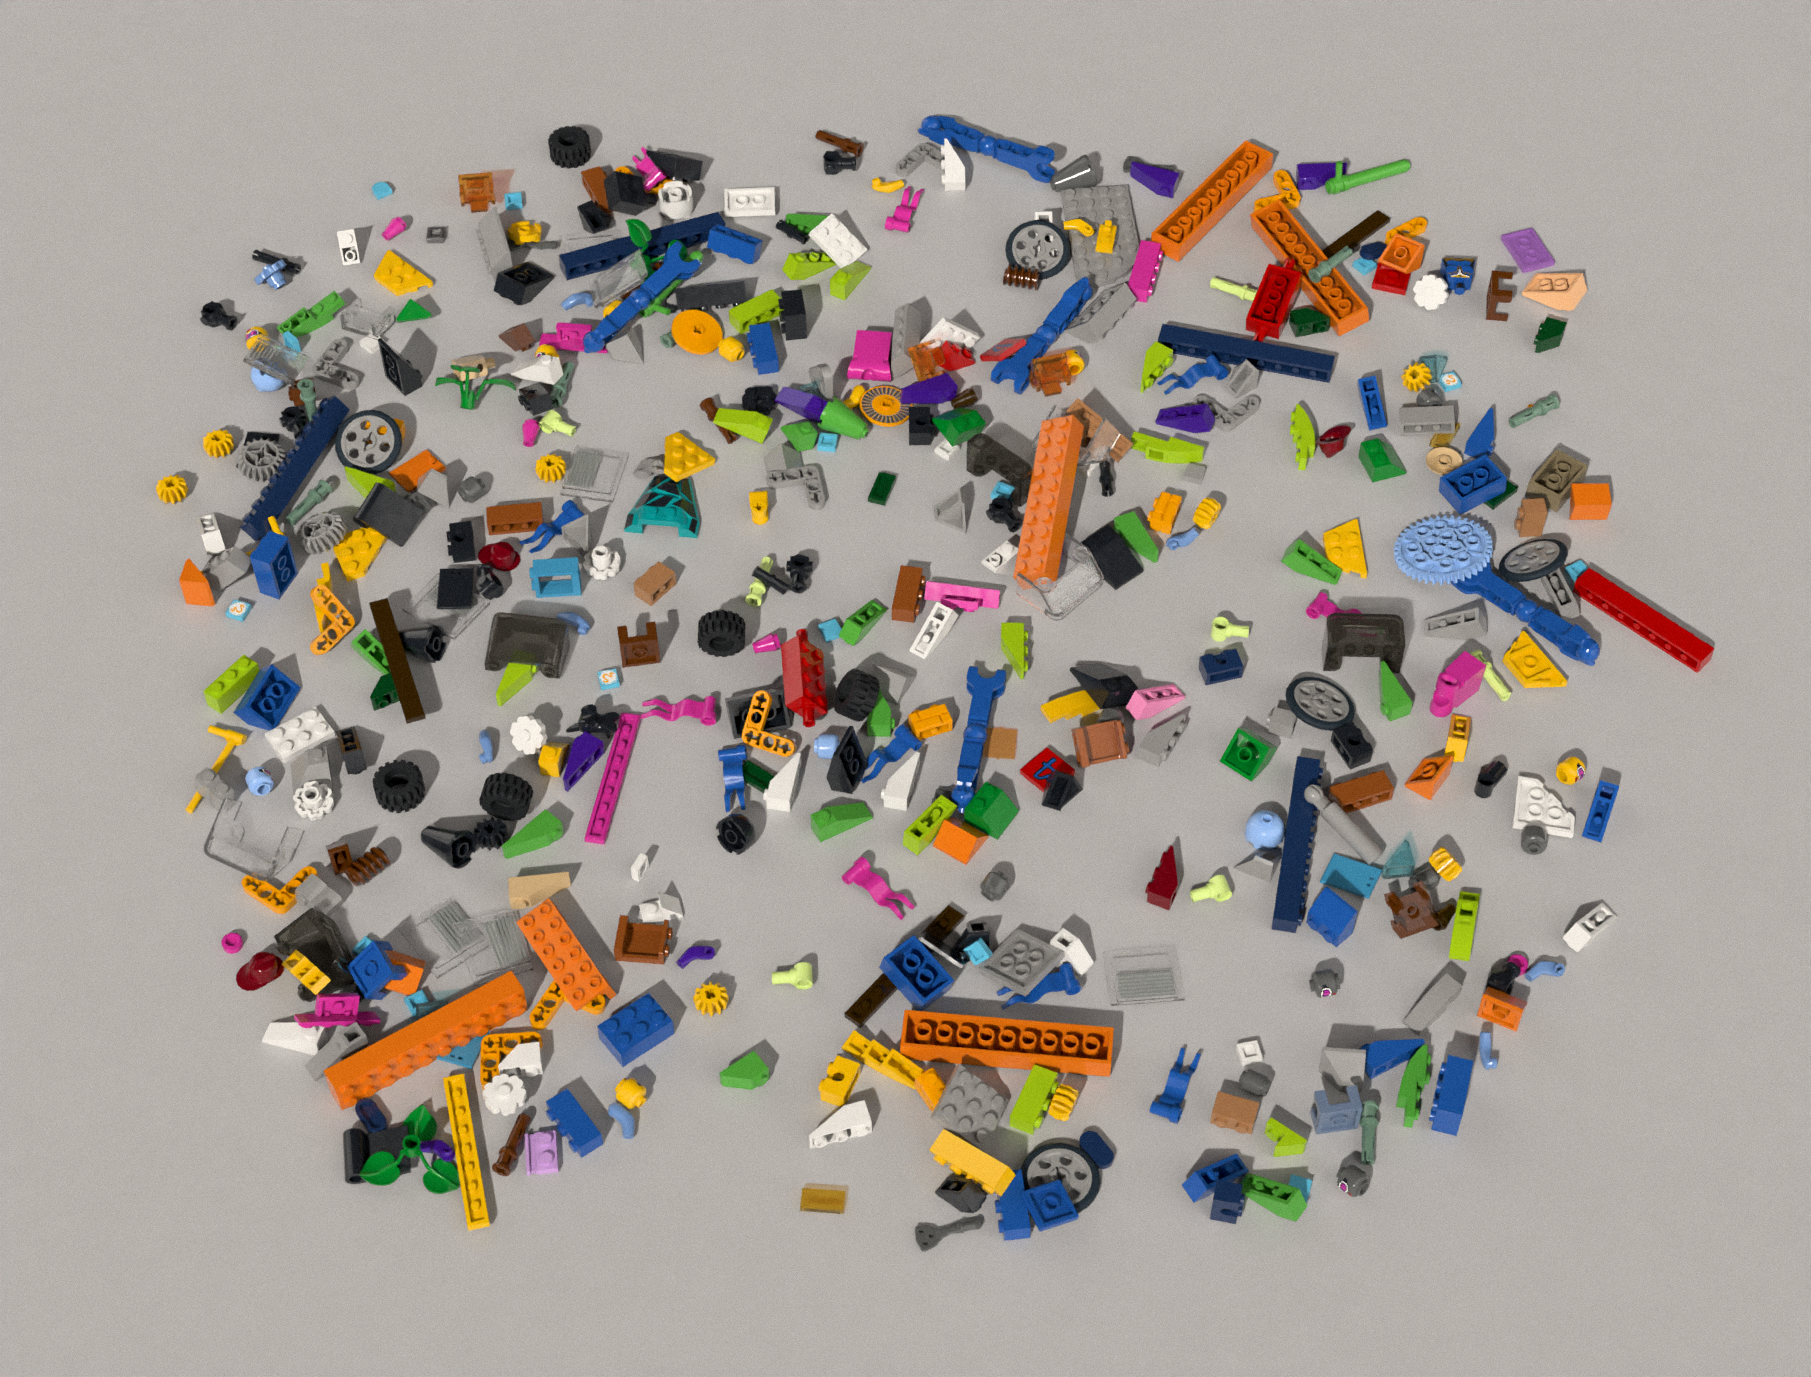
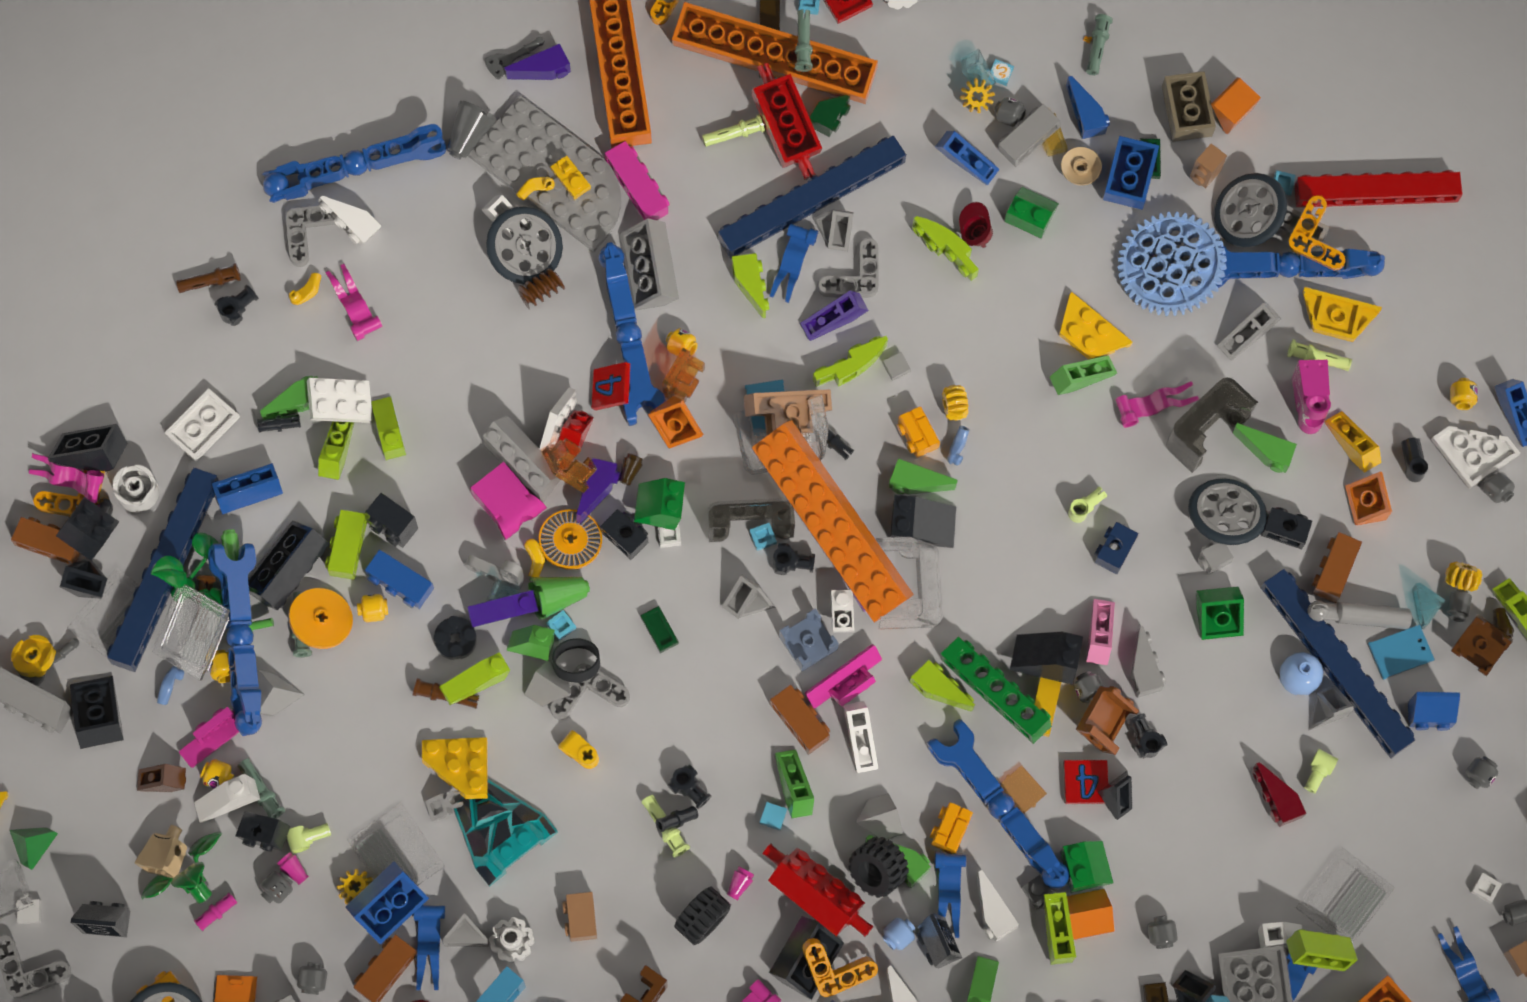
camera: 50 degrees left, 20 degrees up
none -> dark pink pin [194,892,237,931]
none -> dark grey head [260,871,293,904]
none -> blue brick [345,861,429,944]
none -> black tyre [552,638,600,683]
none -> orange slope [648,396,704,449]
none -> sand blue panel [779,608,839,672]
none -> green brick [940,636,1052,744]
none -> black connector [1128,713,1168,759]
none -> lime brick [1286,929,1358,971]
none -> light orange beam [1289,196,1345,270]

